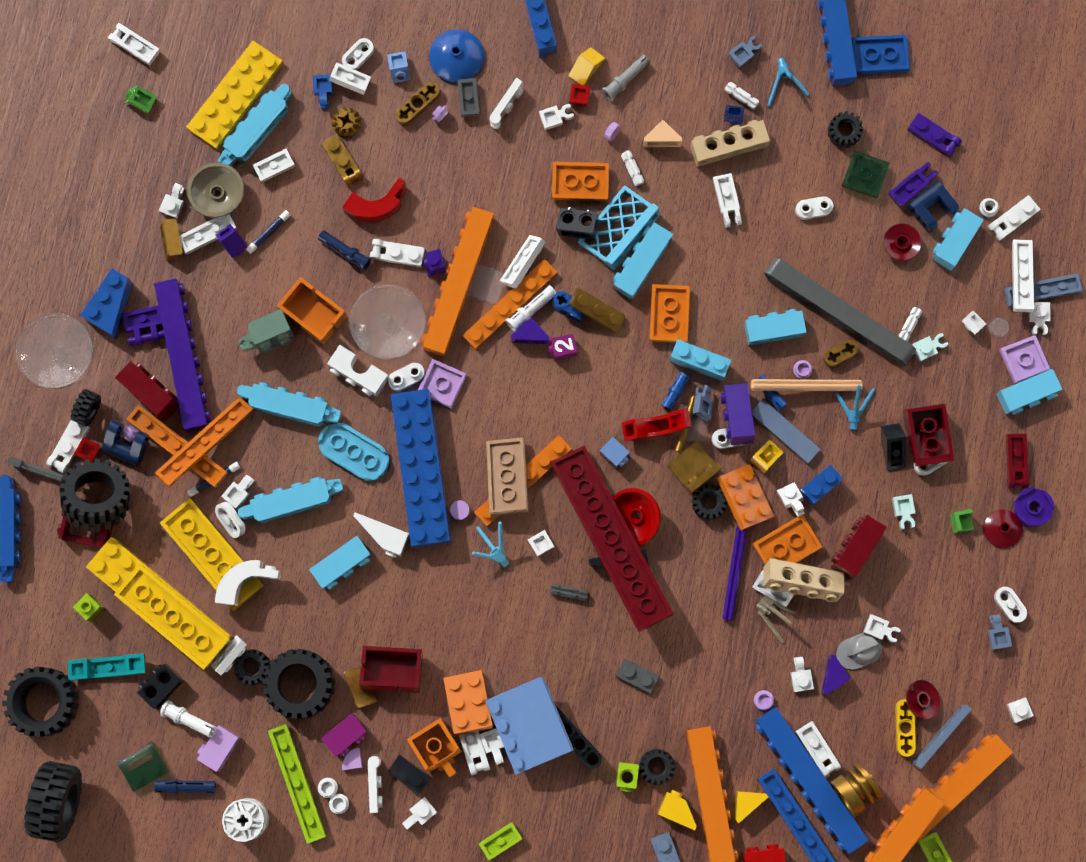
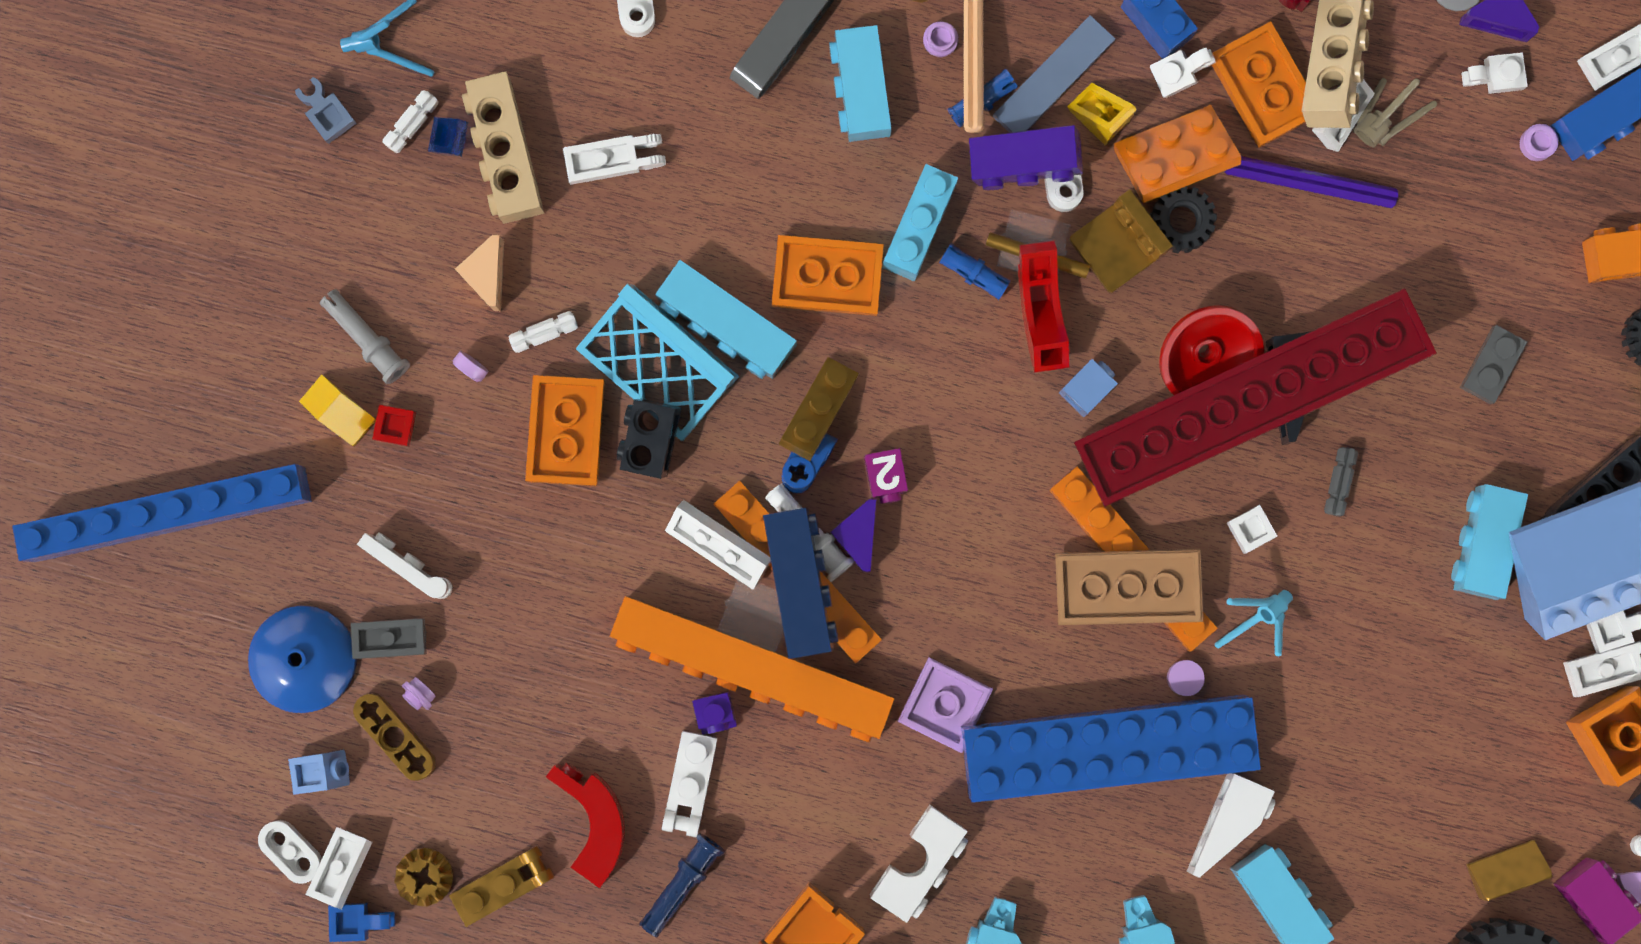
camera: 90 degrees left, 5 degrees up
medium azure tile [318,423,389,481] -> none
clear dish [349,284,426,360] -> none
dark red piece [359,646,423,693] -> none
white plate [388,363,425,391] -> none
orange plate [443,670,493,736] -> none
white plate [539,104,574,130] -> none
sand blue plate [693,385,713,421] -> none
none -> dark blue brick [763,508,839,659]
none -> medium azure brick [1451,484,1528,600]

